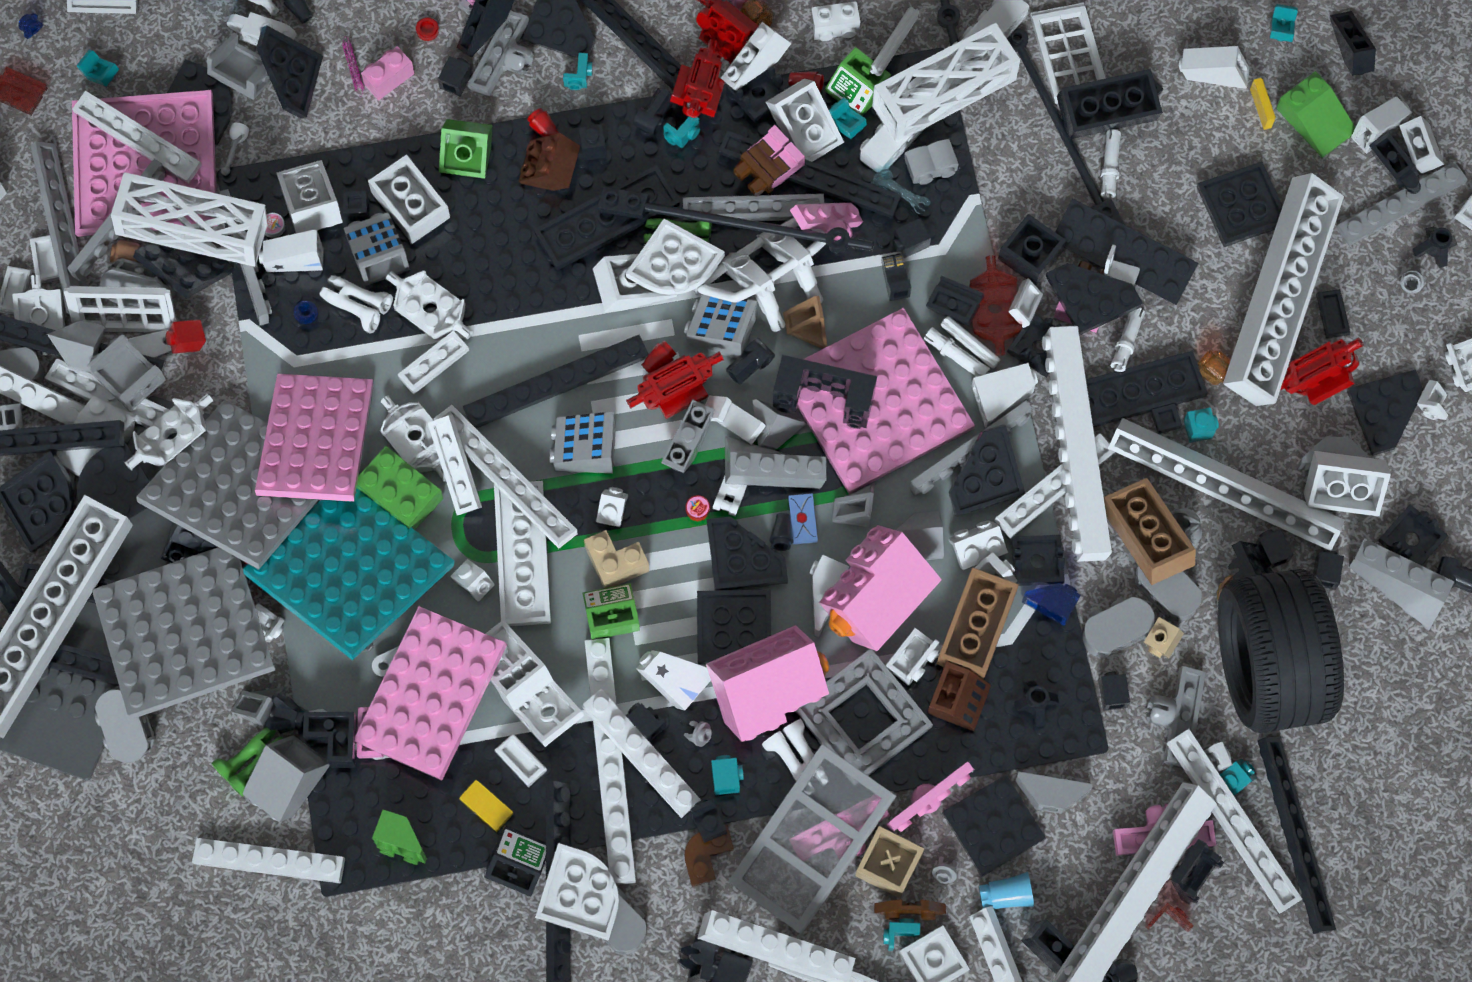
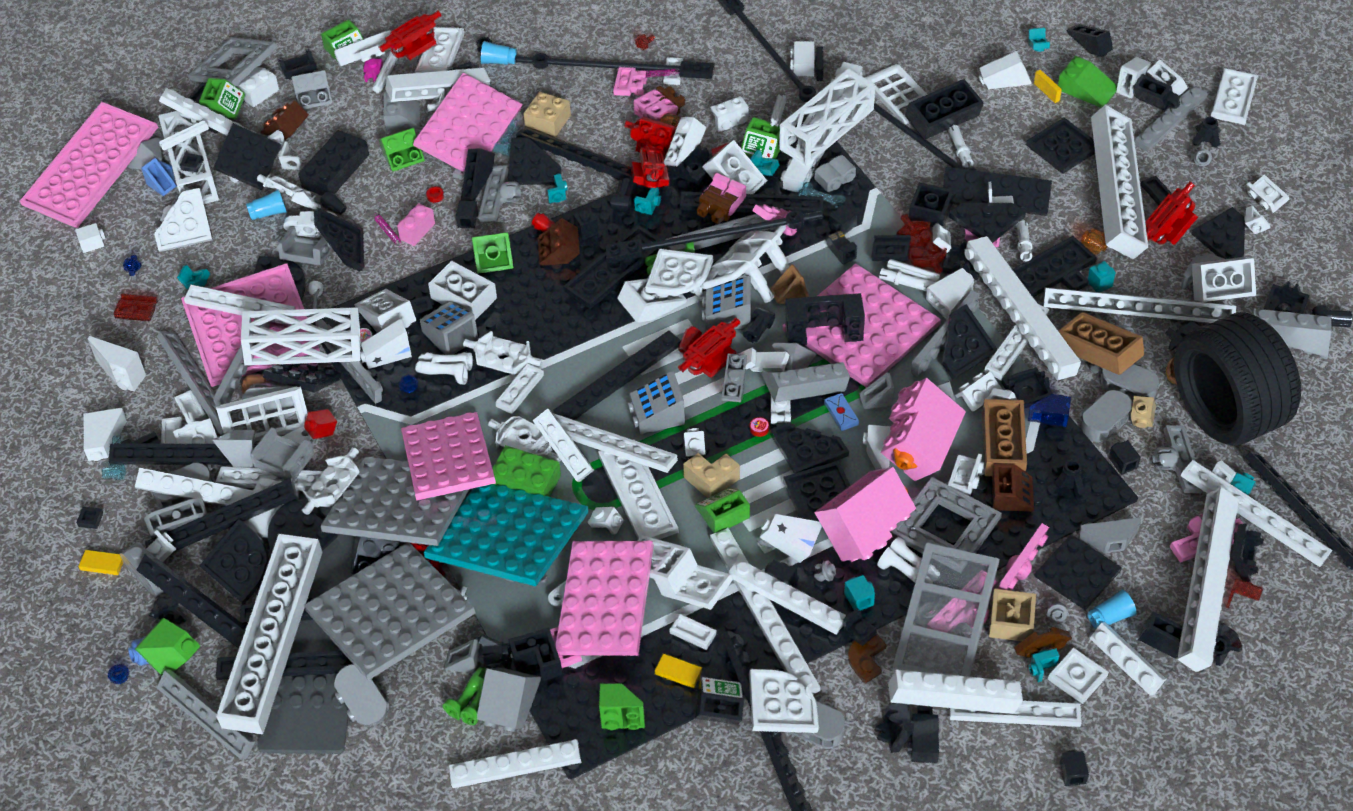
camera: 15 degrees left, 20 degrees down
black cone [769,513,794,551] -> none

